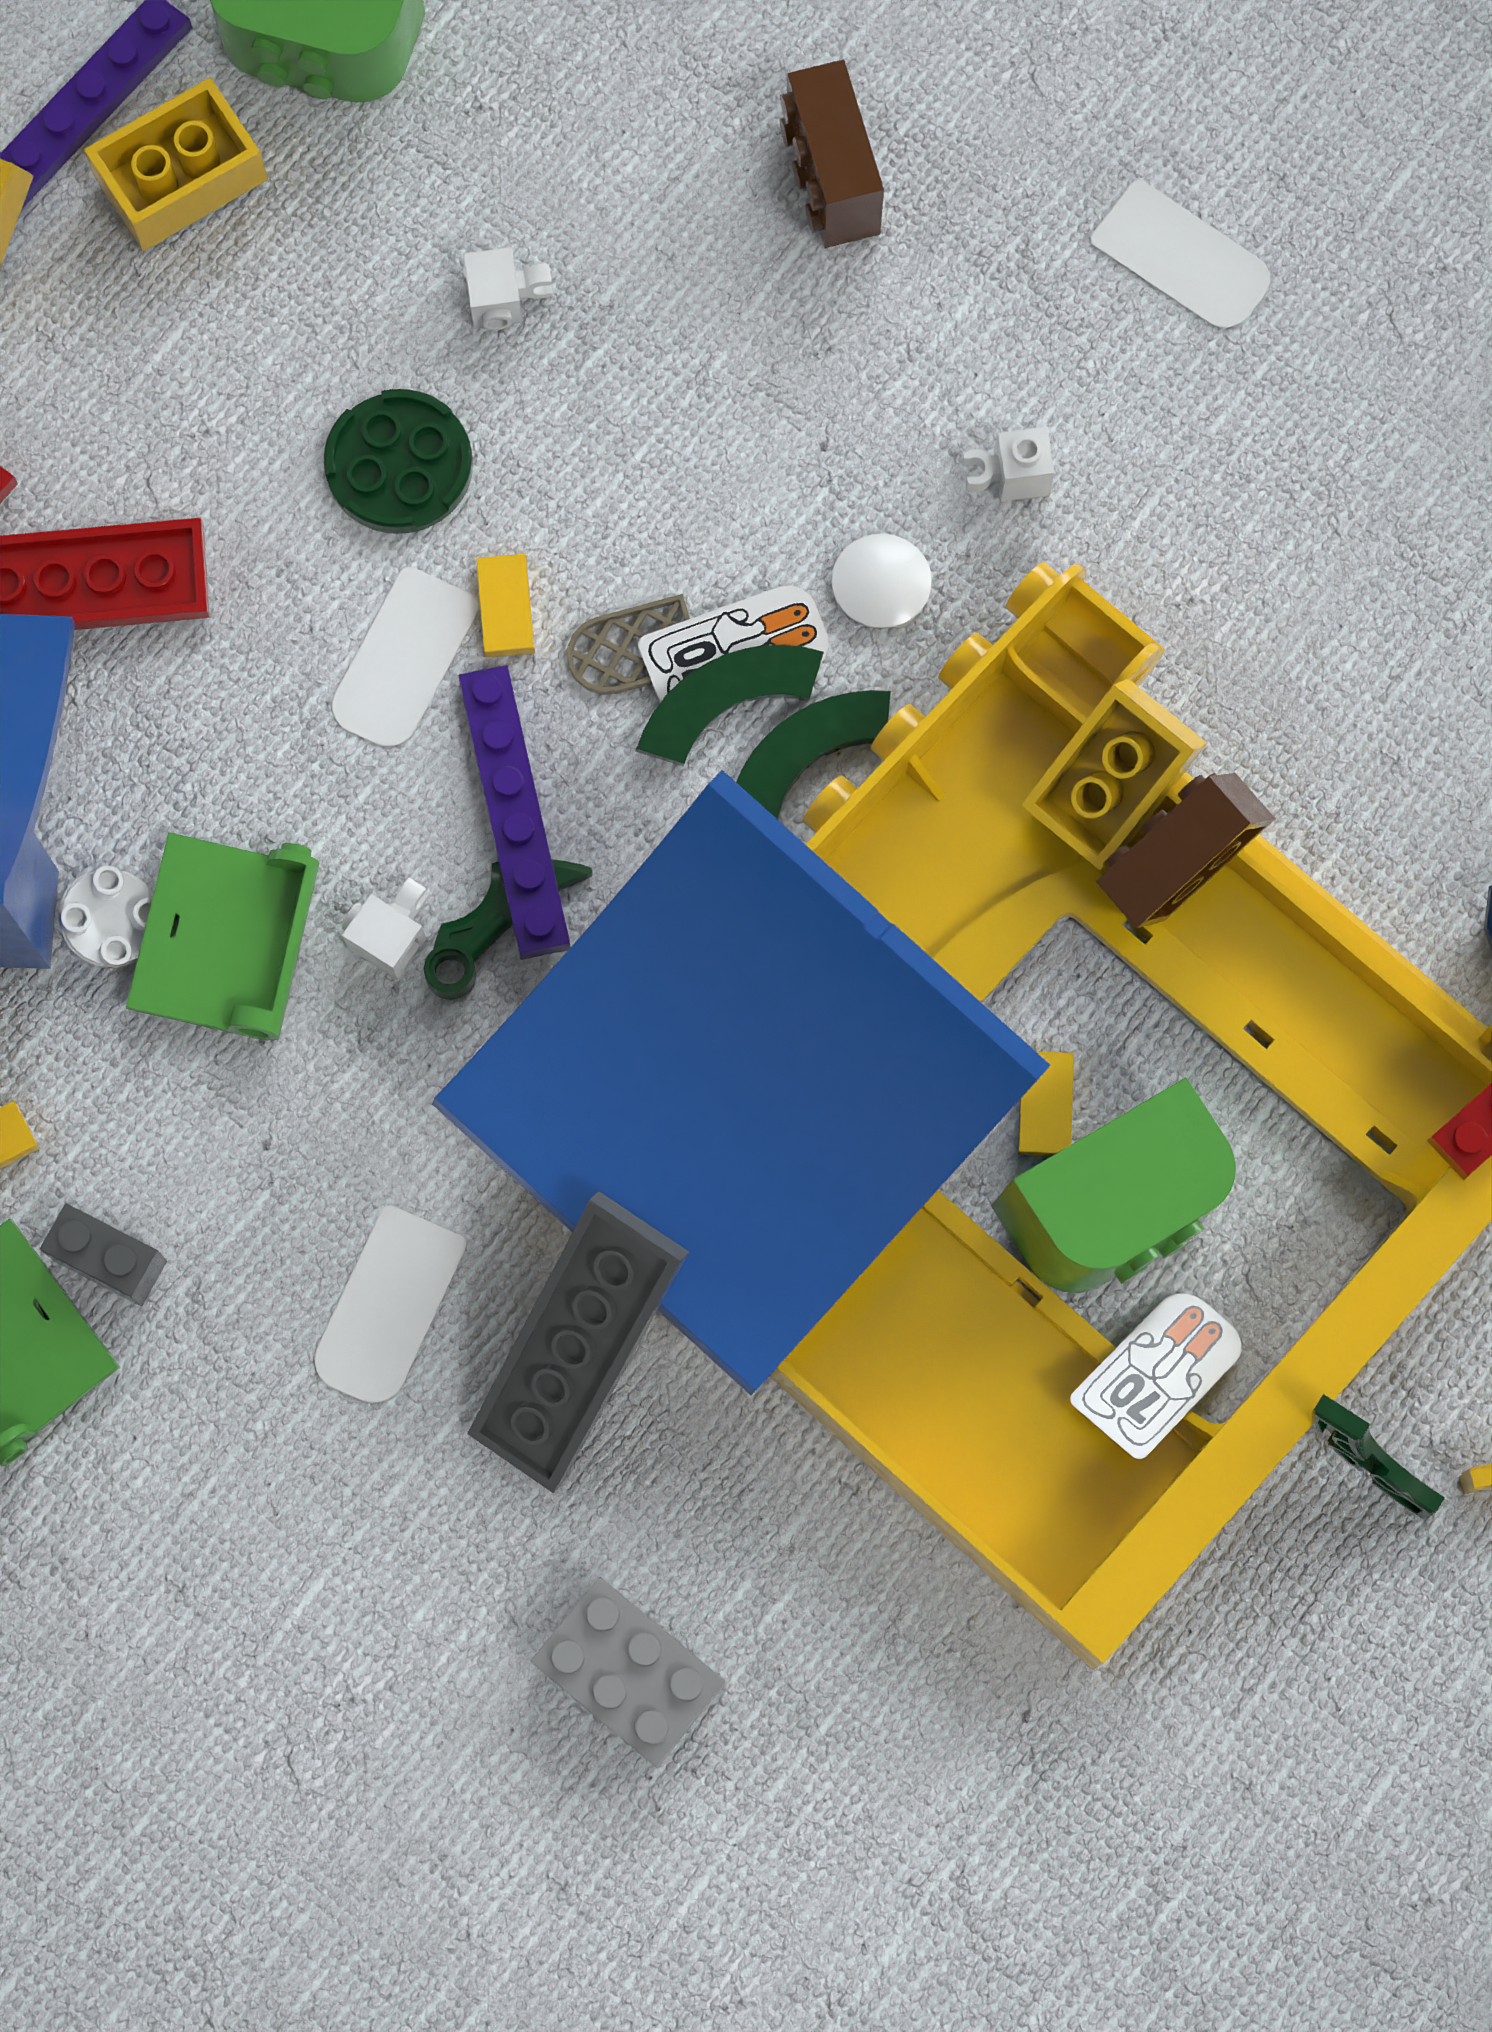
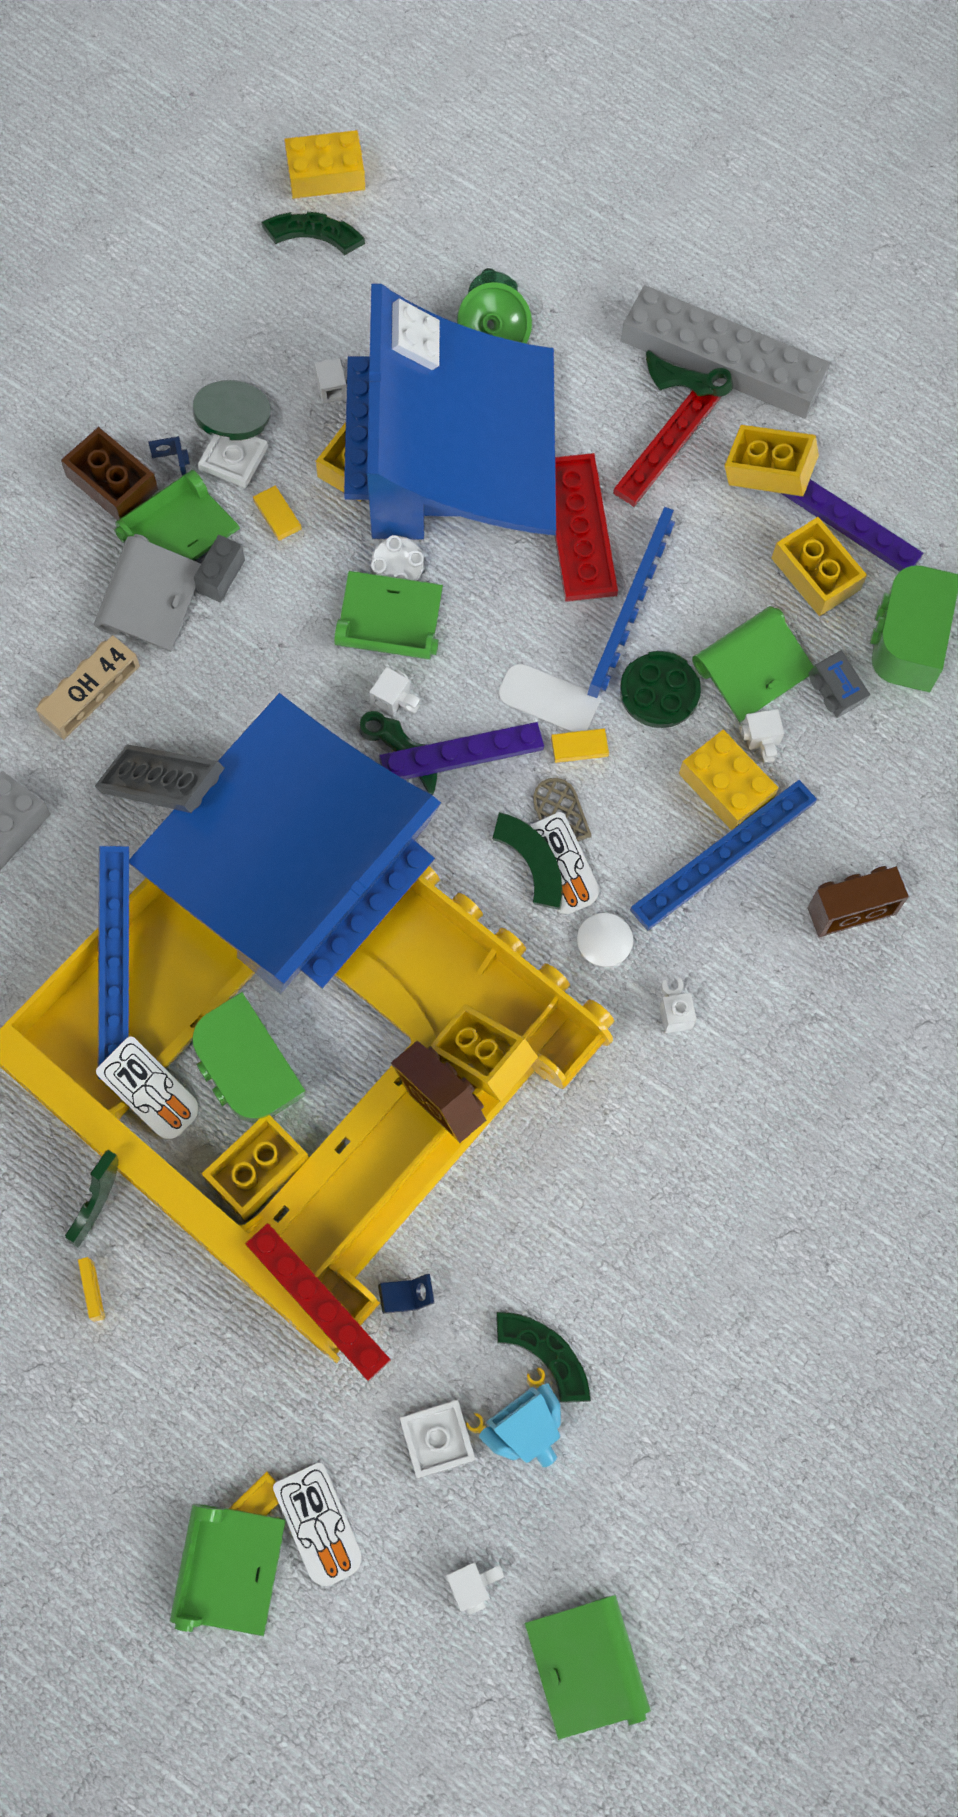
camera: 85 degrees right, 5 degrees down
white sticker [315,1206,466,1403] -> none
dark green tile [736,690,891,820] -> none
yellow tile [1018,1051,1074,1157] -> none
white sticker [1091,180,1270,328] -> none
none -> tan brick [36,635,140,740]
none -> light grey door [94,534,201,652]
none -> blue plate [98,846,129,1079]
none -> yellow brick [201,1115,309,1222]
none -> blue plate [587,506,675,698]
none -> blue plate [630,780,817,931]
none -> yellow brick [679,729,779,831]
none -> bright green door [692,606,814,723]
none -> dark grey brick [808,650,870,718]

